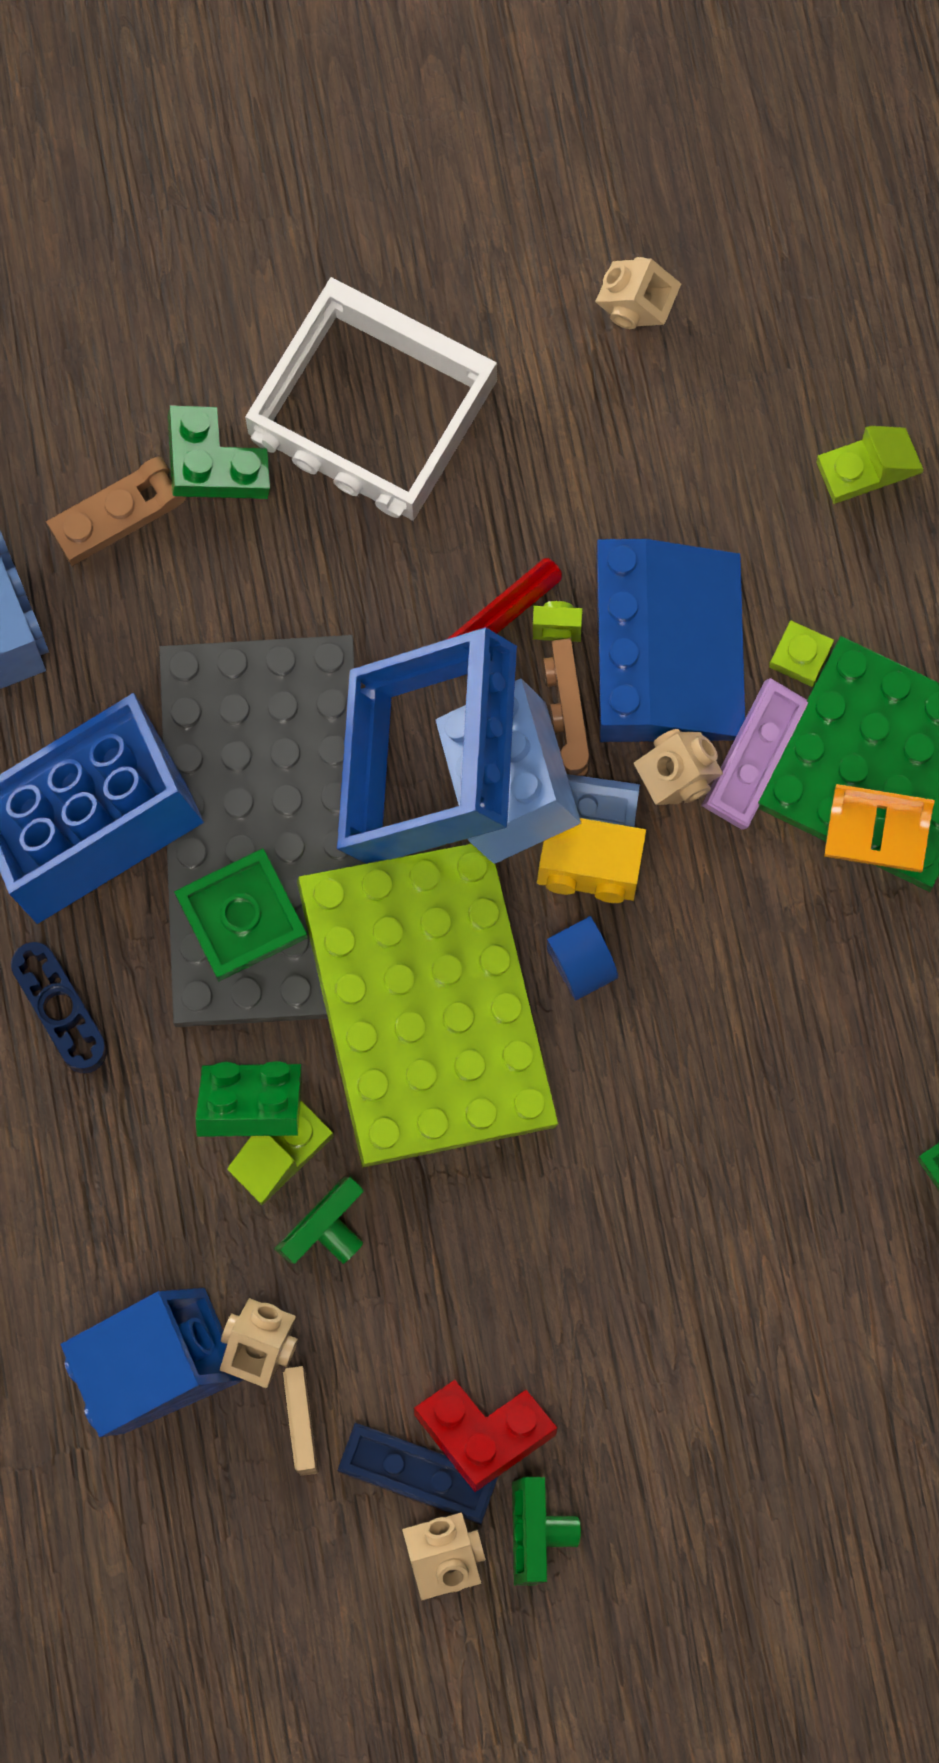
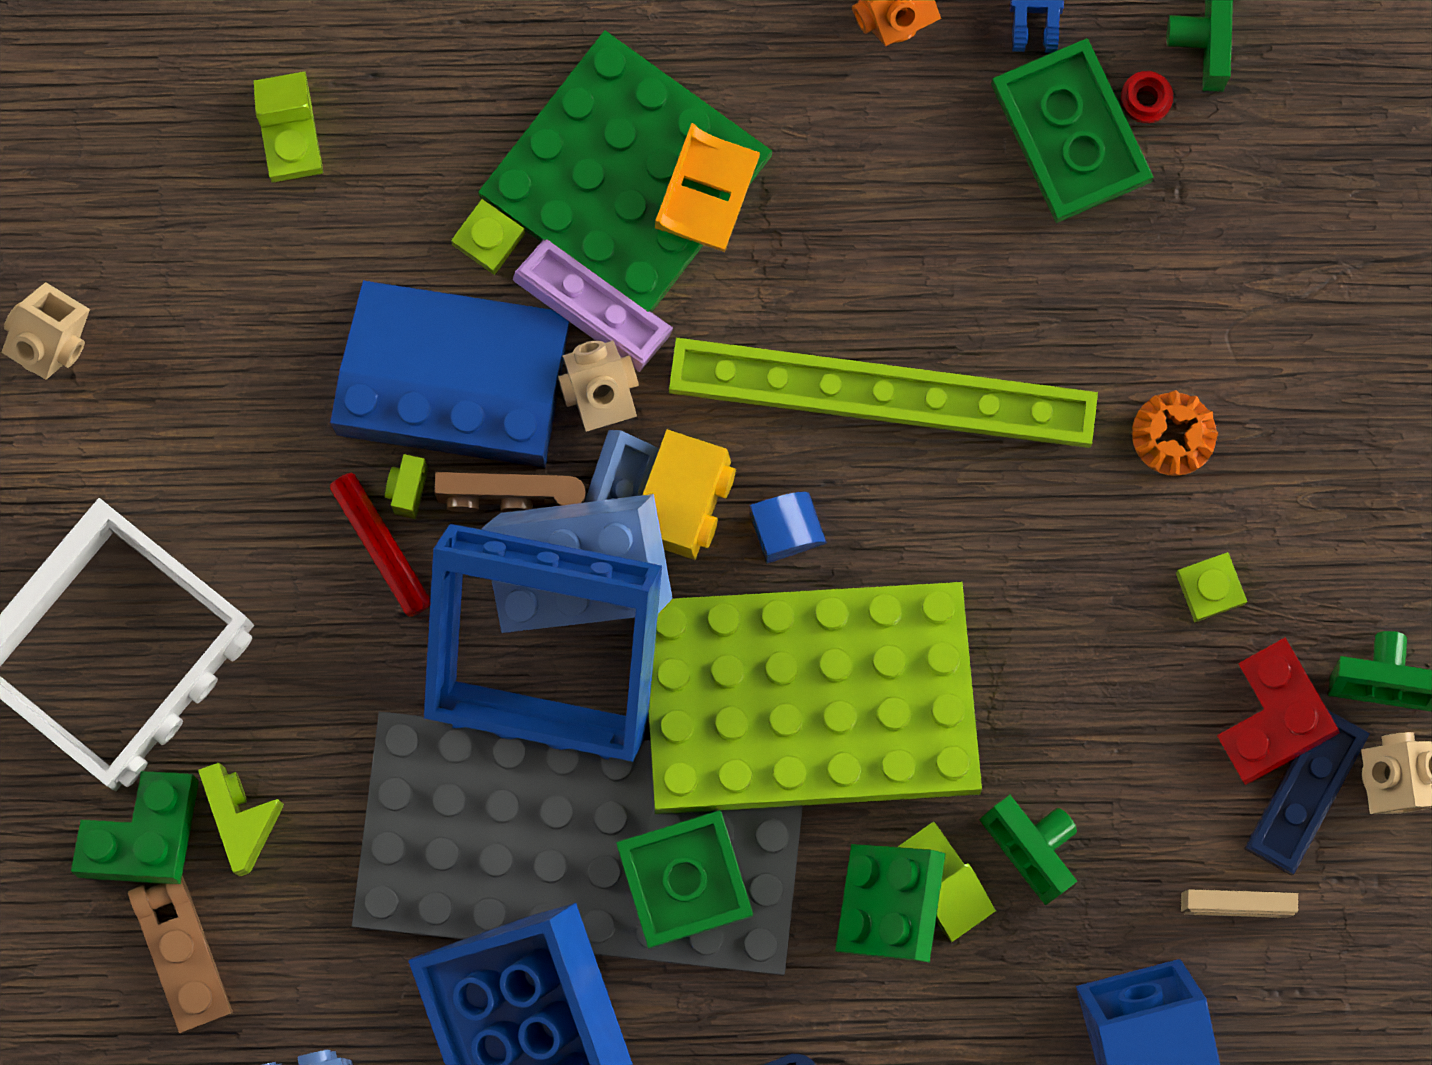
camera: 85 degrees left, 5 degrees up
tan brick [220,1298,298,1388] -> none
none -> lime slope [198,762,284,876]
none -> lime plate [669,338,1098,448]
none -> orange gear [1132,390,1218,476]
none -> lime plate [1176,552,1247,622]

